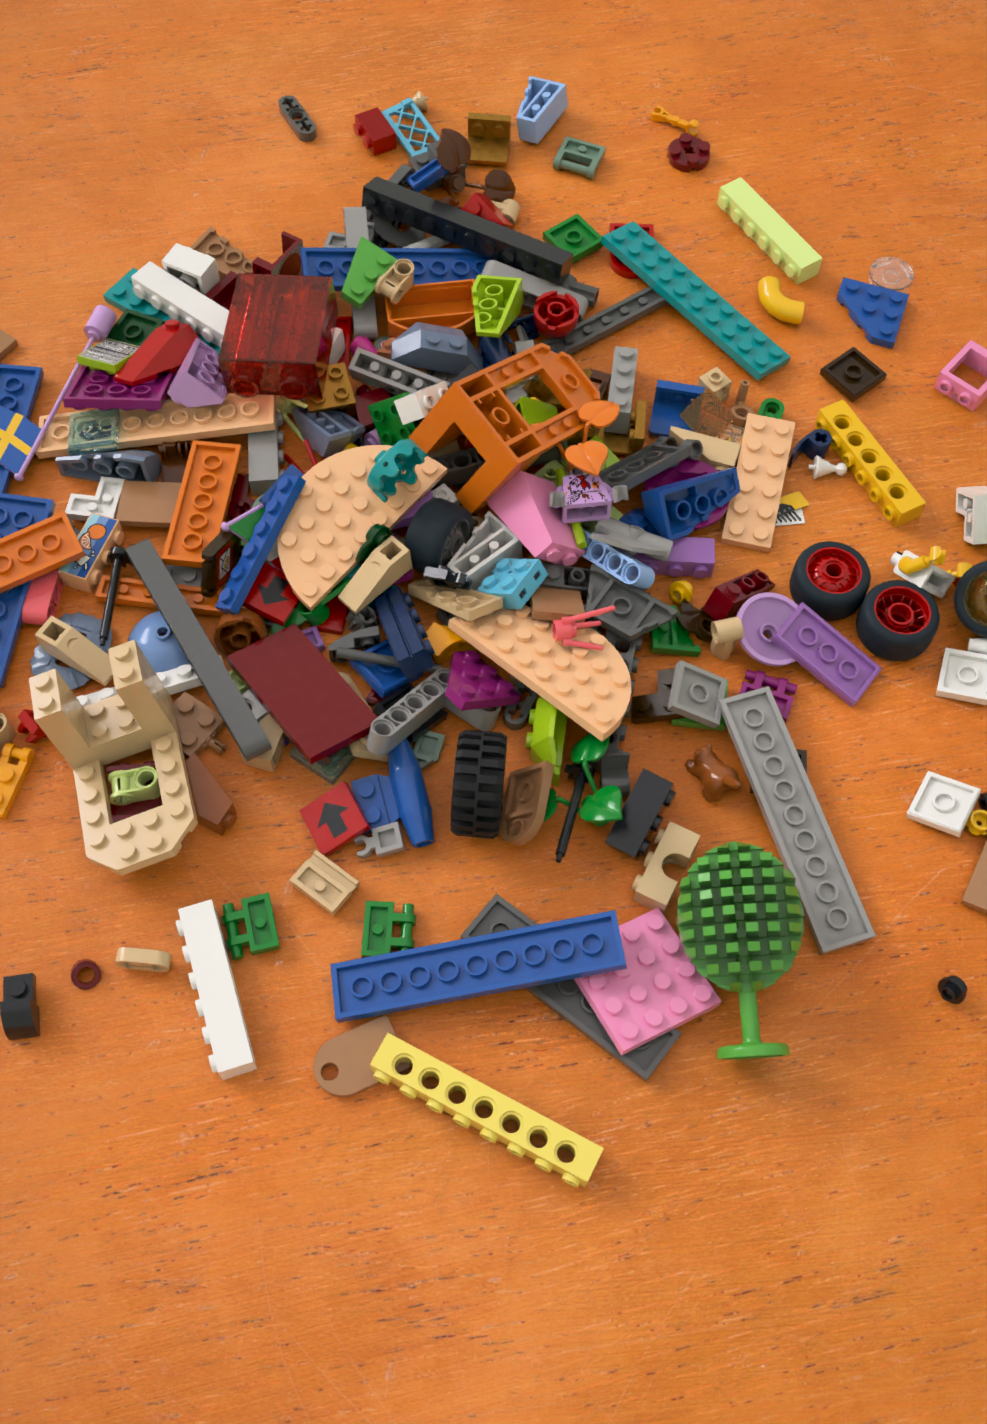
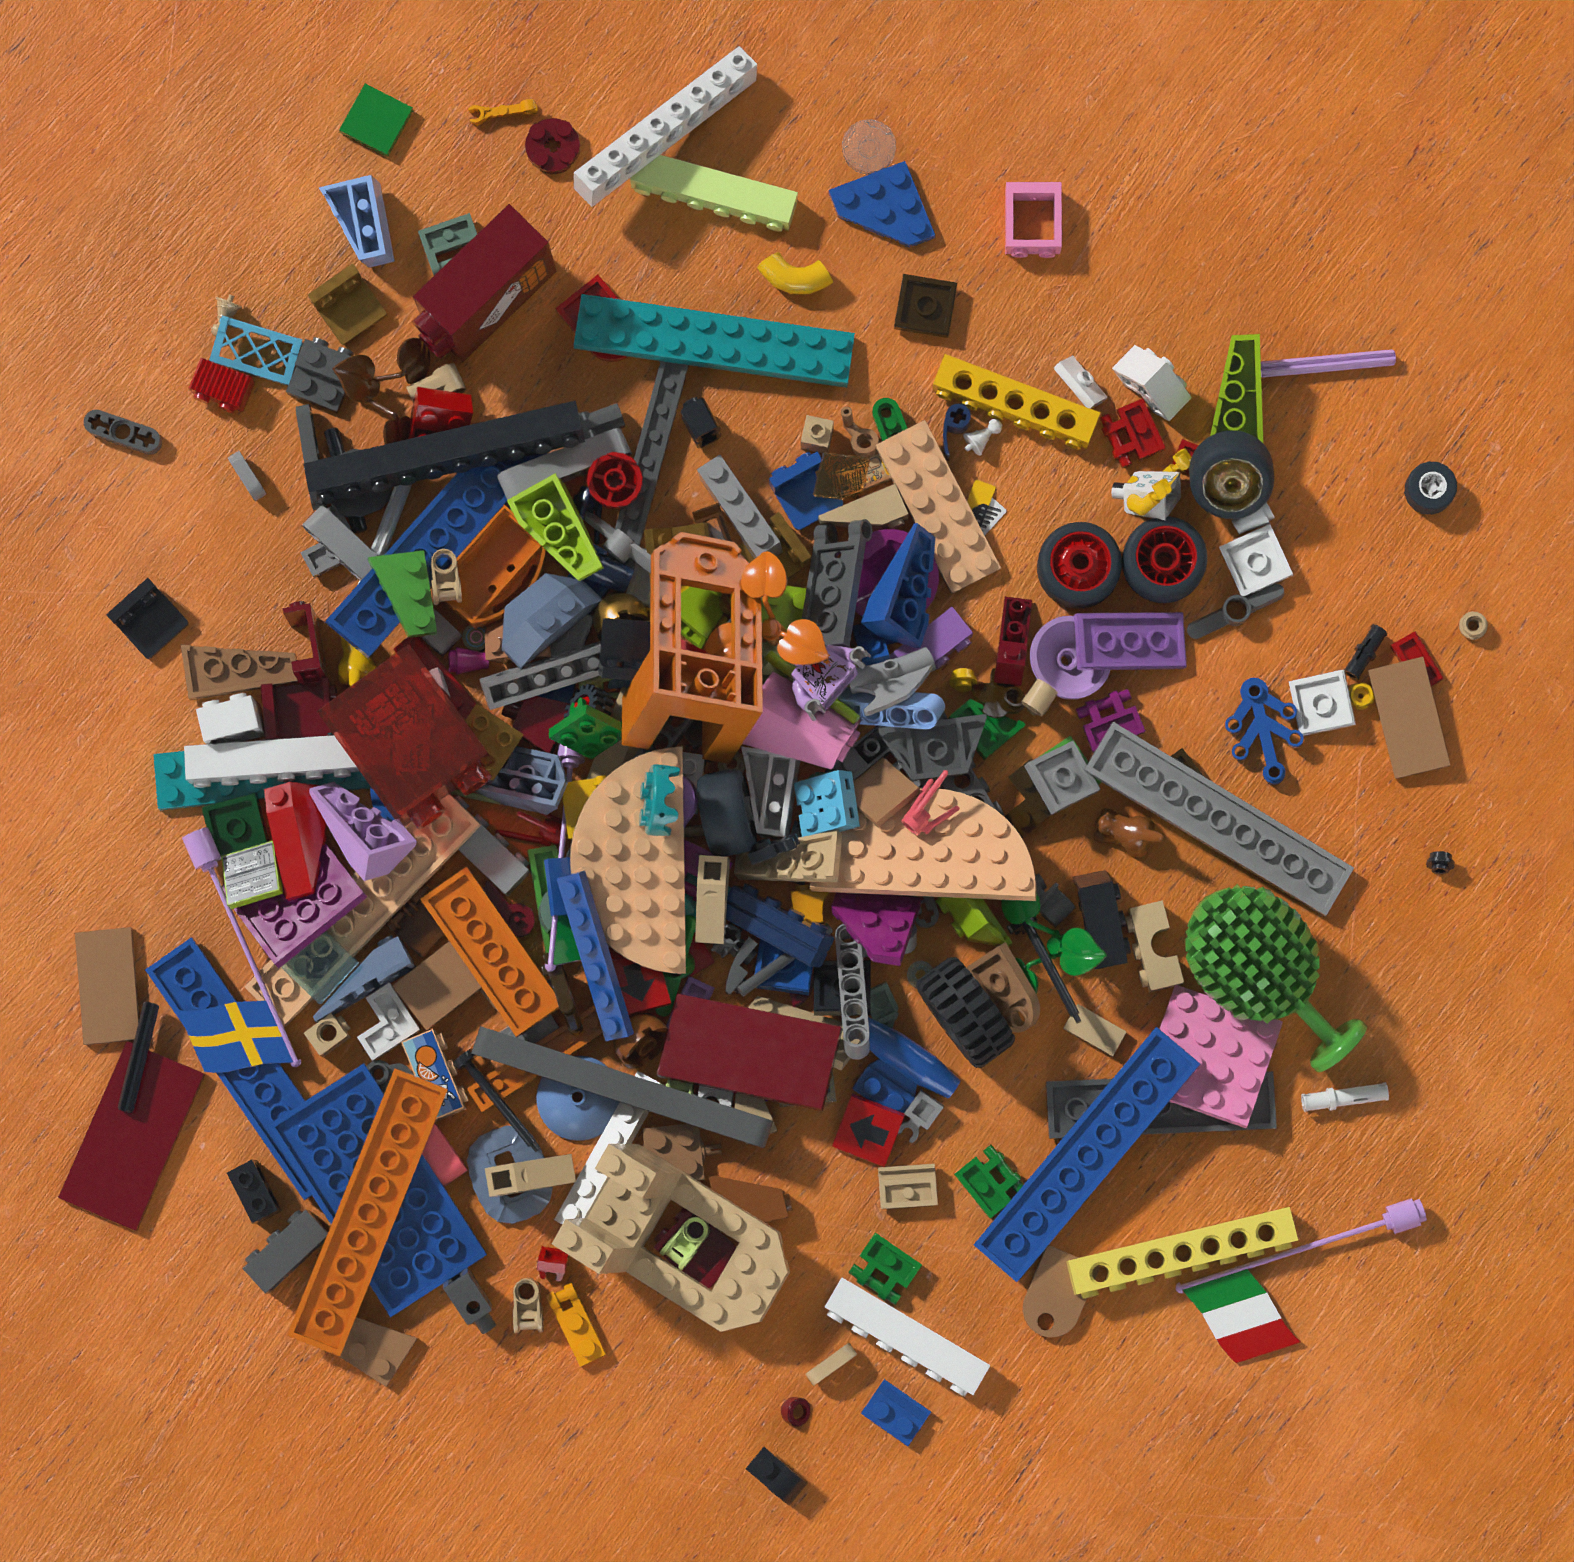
camera: 35 degrees left, 20 degrees up
dark green plate [355,524,393,562] -> none
white brick [394,381,448,425] -> none
blue tile [406,158,449,193] -> none
green plate [543,214,603,264] -> none
none -> black bracket [106,578,189,660]
none -> light grey beam [228,451,267,501]
none -> tan brick [304,1013,351,1058]
none -> green tile [339,83,414,157]
none -> dark red brick [412,204,557,363]
none -> white brick [574,46,757,207]
none -> black brick [681,397,721,449]
none -> blue plate [861,1379,931,1446]
none -> white plate [1054,355,1108,409]
none -> tan tile [1063,1004,1126,1057]
none -> red plate [1099,398,1166,468]
none -> flag [1176,1198,1427,1363]
none -> dark grey piece [1187,584,1284,639]
none -> blue plant [1225,678,1304,785]
none -> white pin [1301,1082,1389,1112]

